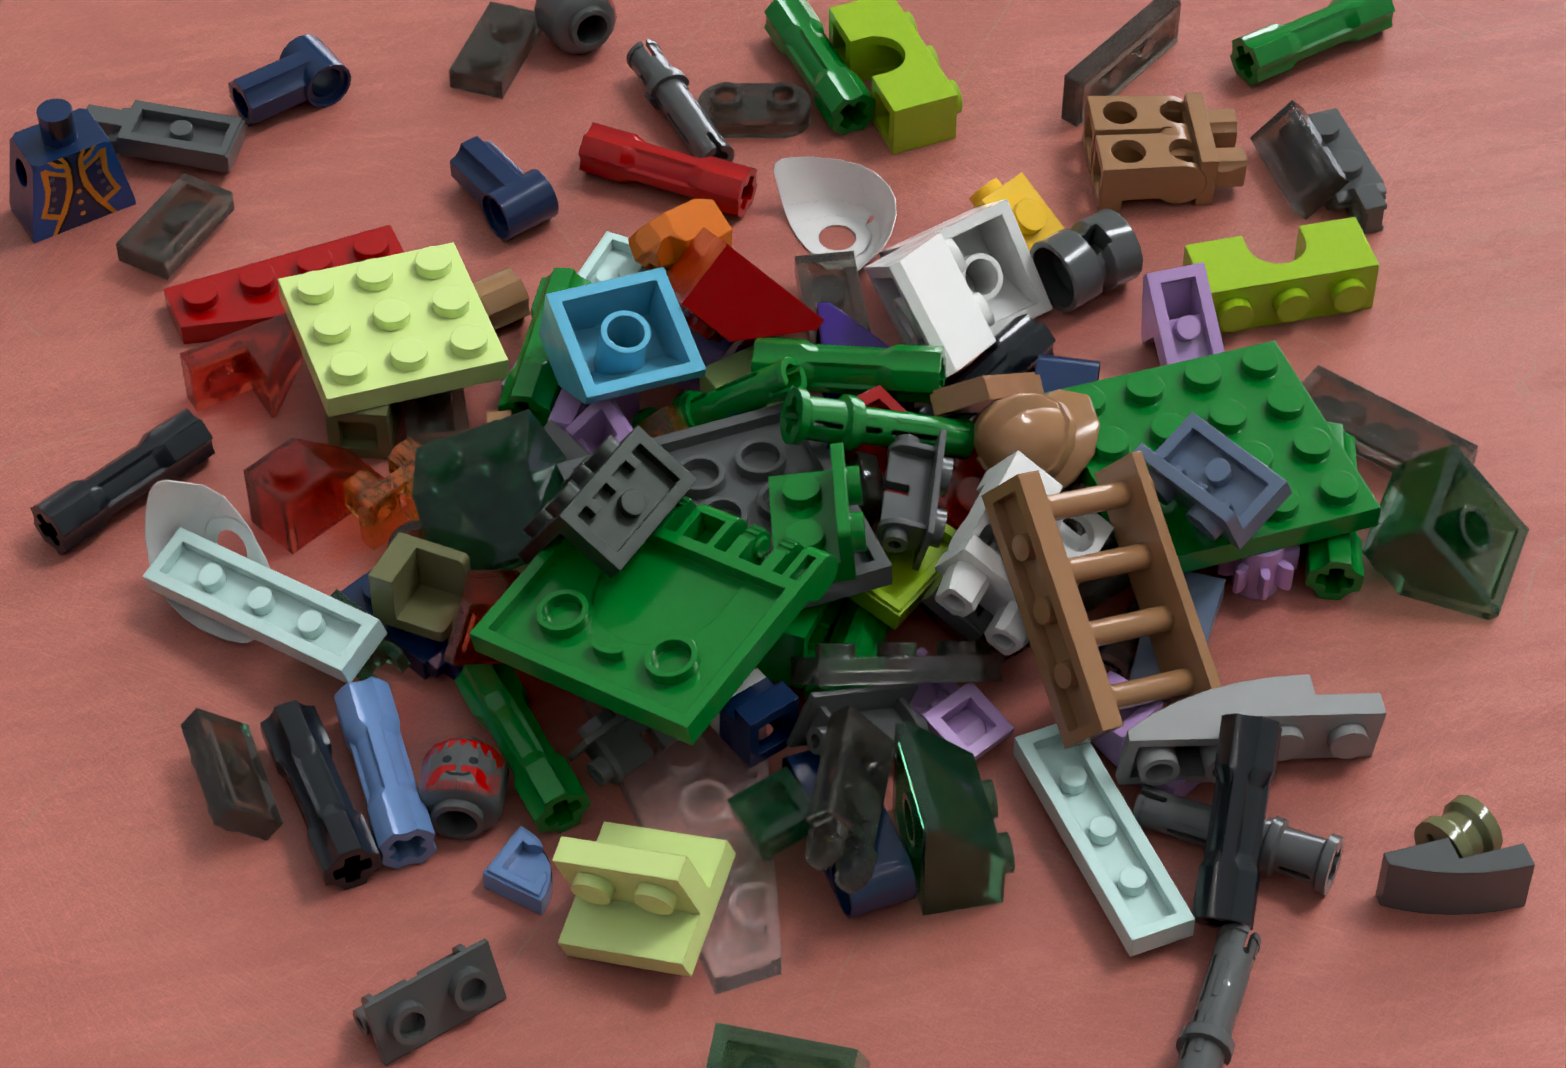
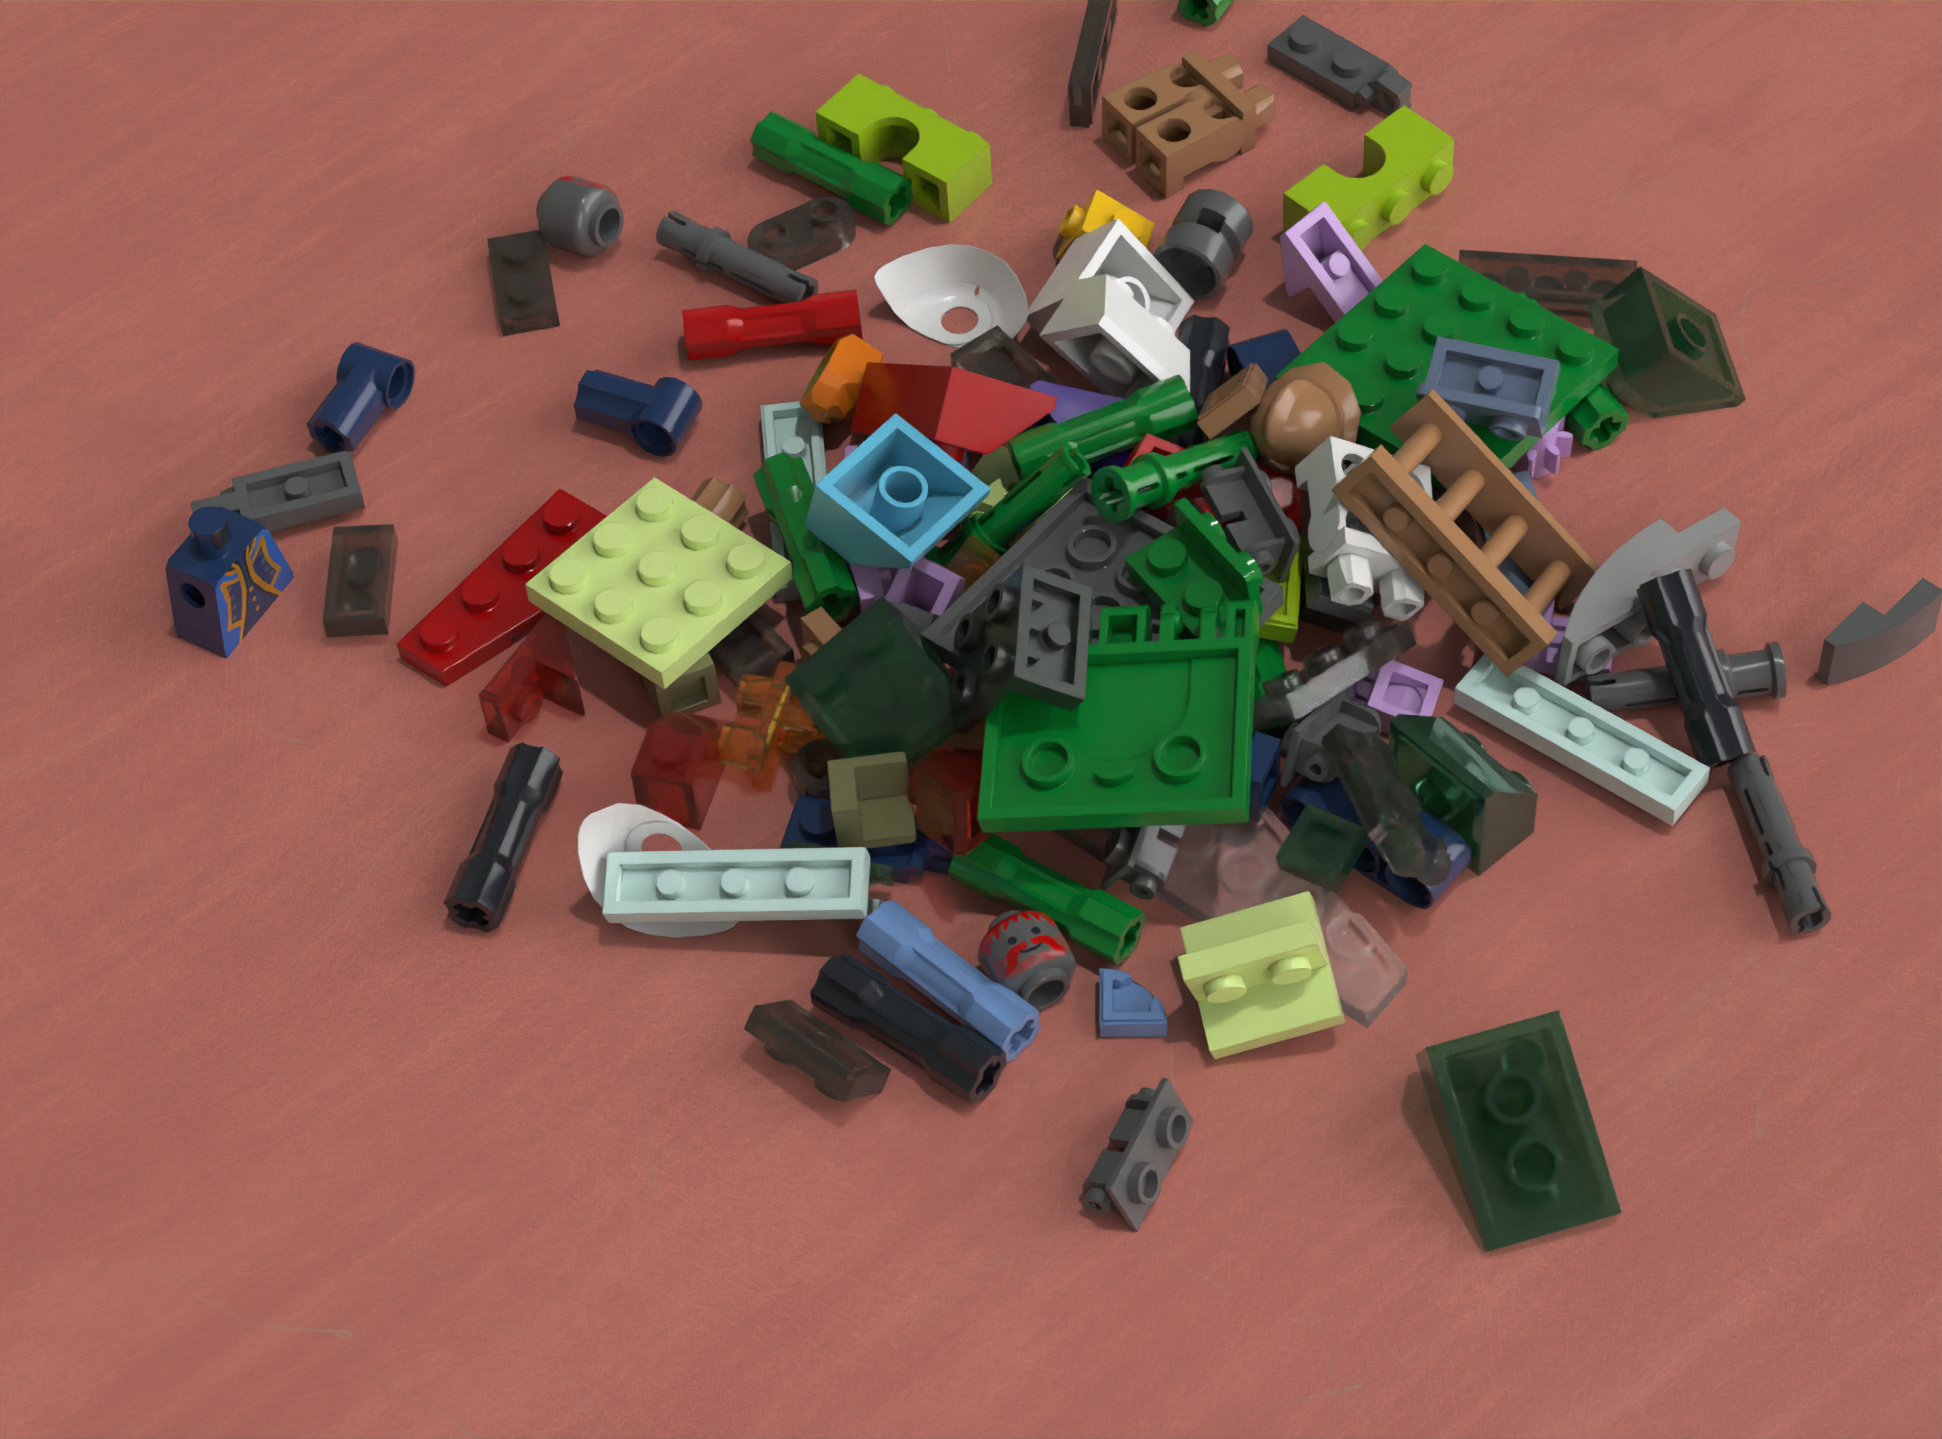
camera: 25 degrees left, 5 degrees up
clear smoke tile [1250,100,1350,220] -> none
olive wheel [1414,795,1503,859] -> none

